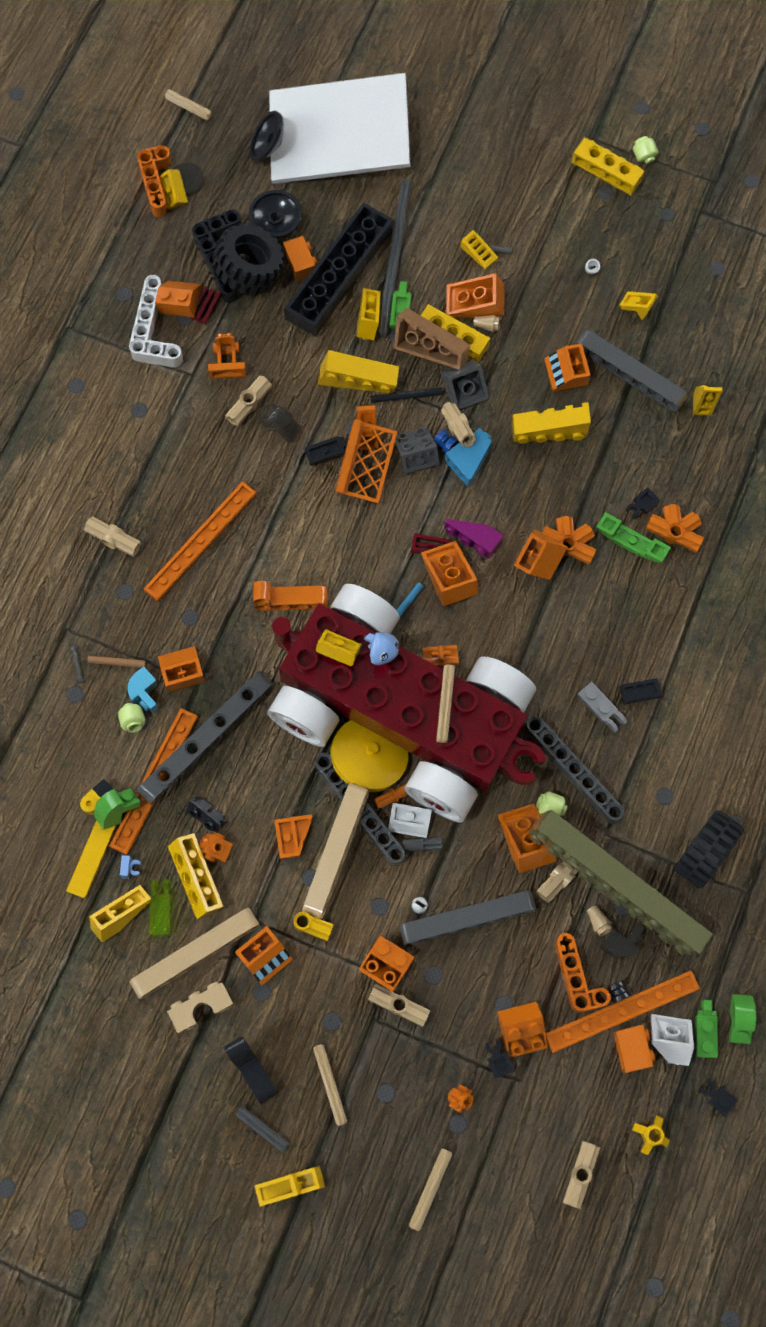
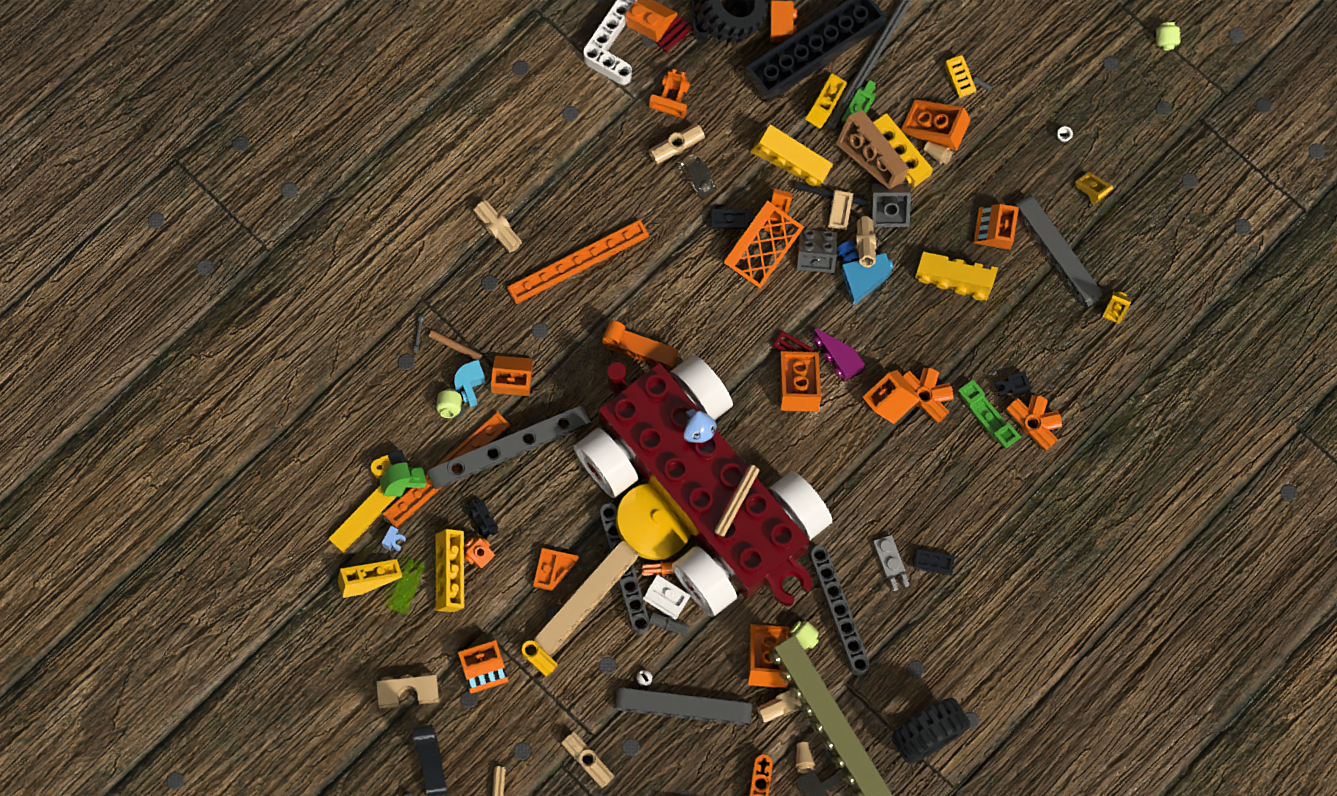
camera: 20 degrees right, 0 degrees up
tan beam [129,908,260,999] -> none
yellow slope [316,629,362,666] -> none
orange slope [358,935,414,992] -> none
dark azure bar [396,582,424,617] -> none
orange hips [422,645,459,667] -> none
yellow brick [572,137,644,196] -> none
none -> tan tile [828,190,853,231]

